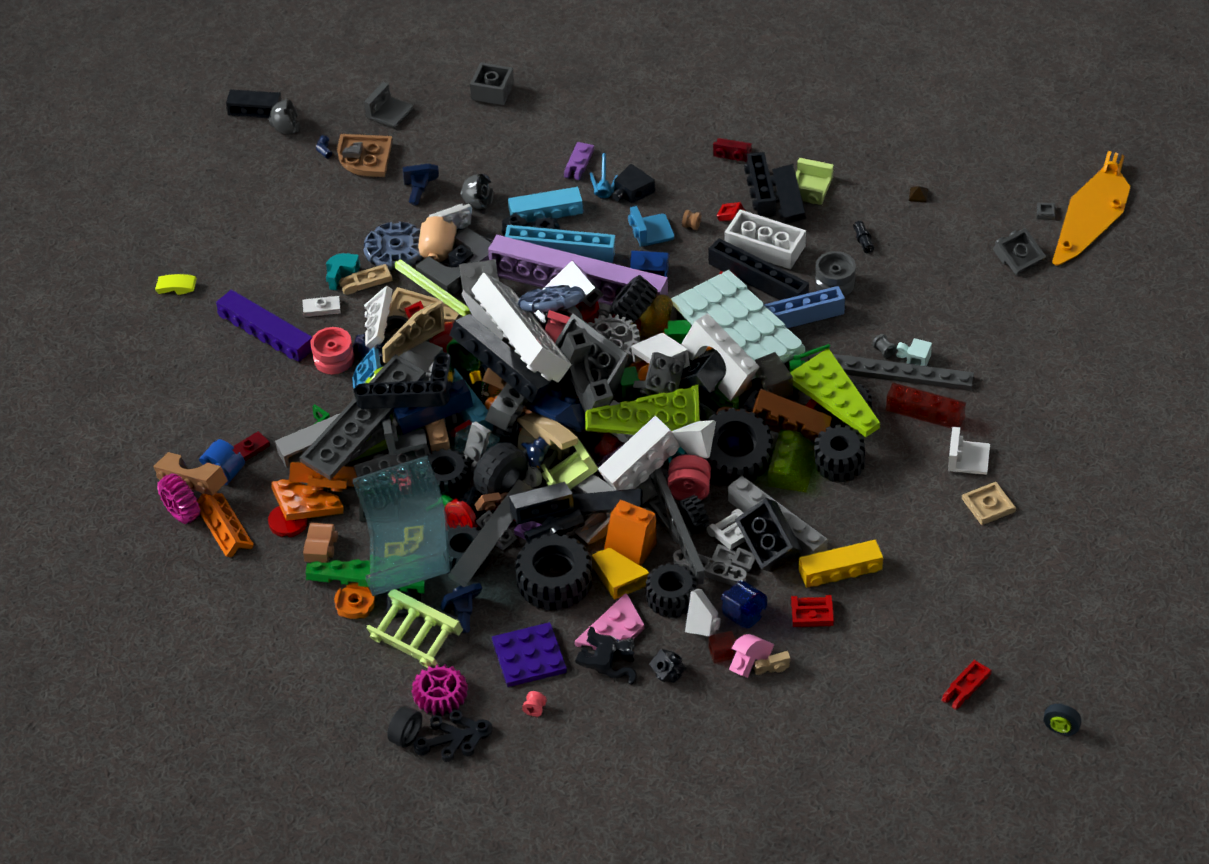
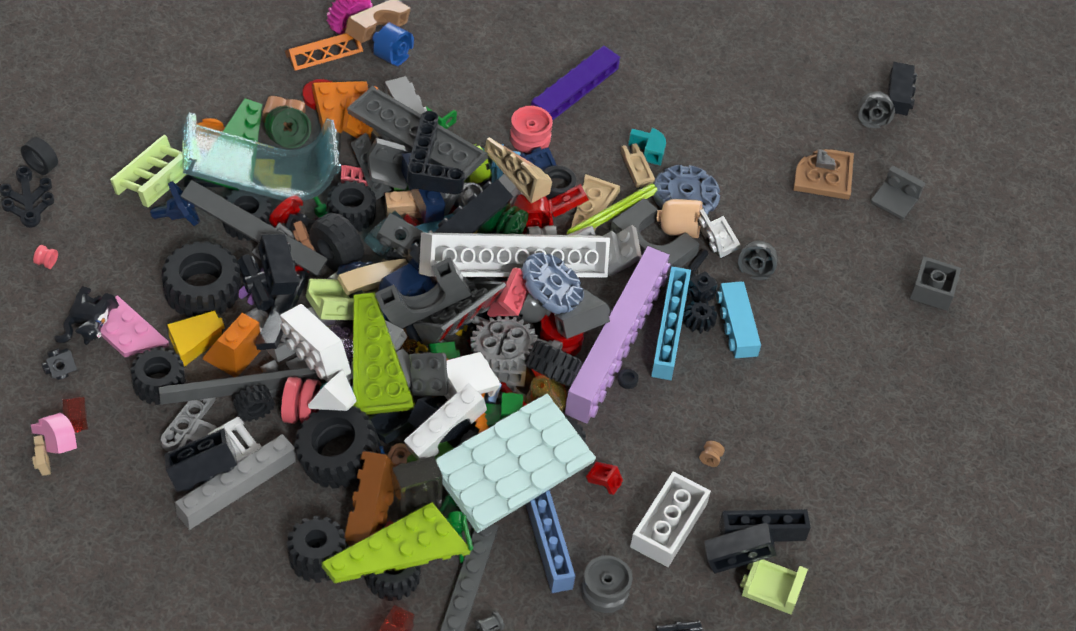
camera: 85 degrees right, 5 degrees up
neon yellow slope [155,274,197,295] -> none
dark red plate [233,431,270,461] -> none
white plate [302,296,341,317] -> none
dark blue arm [316,135,332,159] -> none
white wing [364,286,393,349] -> none
dark blue piece [403,163,439,205] -> none
dark pink gear [412,664,468,716] -> none
black bracket [448,245,473,268] -> none
light grey hinge [464,421,491,474] -> none
dark purple plate [491,622,567,687] -> none
medium lavender hinge [564,142,594,180] -> none
dark azure plant [590,153,618,198] -> none
black torso [612,164,655,203] -> none
dark azure bracket [628,206,674,247] -> none
blue slope [630,250,670,277] -> none
white slope [685,589,721,636] -> none
black brick [708,238,809,300] -> none
dark red bracket [713,138,752,162] -> none
red bracket [716,202,746,221] -> none
clear blue brick [721,580,768,628] -> none
clear neon green slope [768,429,815,492] -> none
red plate [791,595,834,627] -> none
yellow brick [799,540,883,588] -> none
none -> dark green wheel [265,105,311,149]

